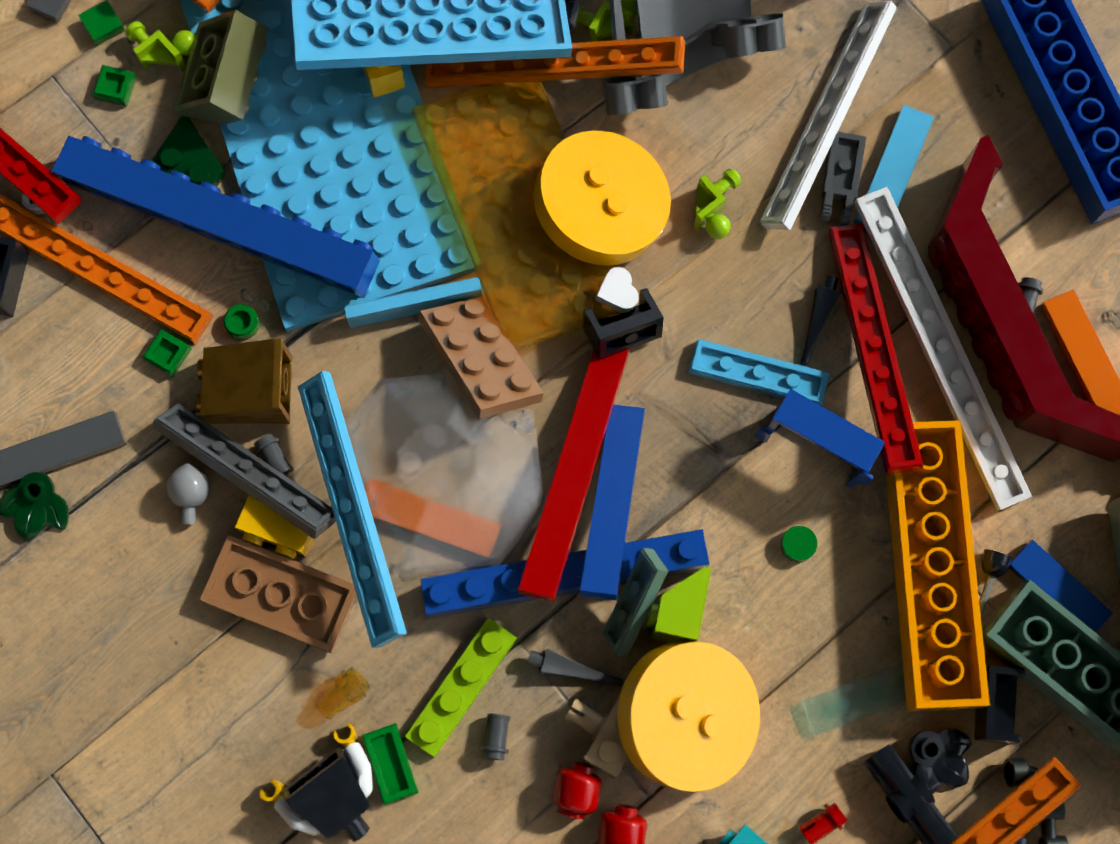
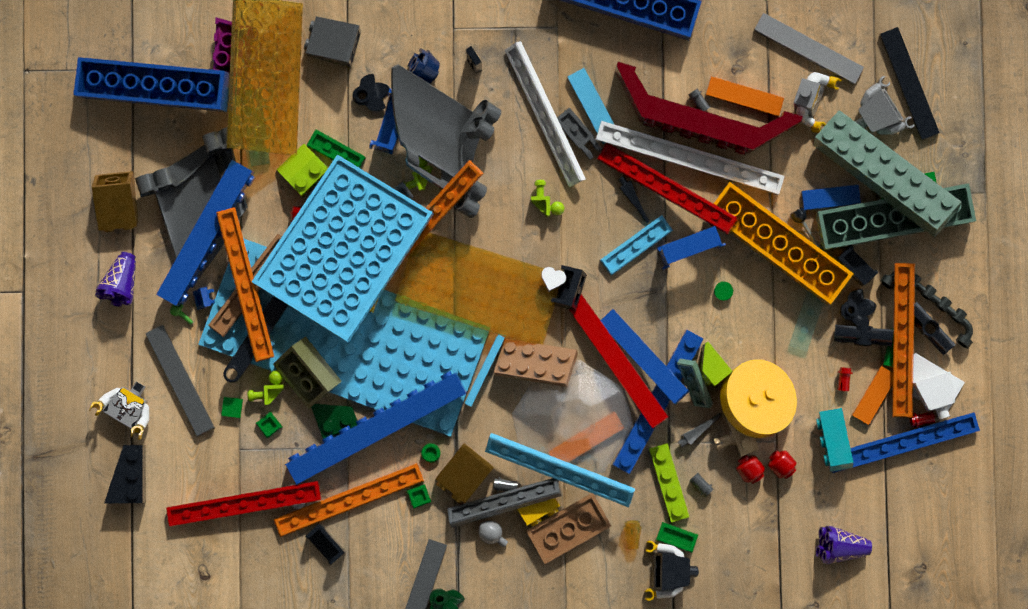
camera: 55 degrees left, 10 degrees up
yellow brick [533,131,671,265] -> none

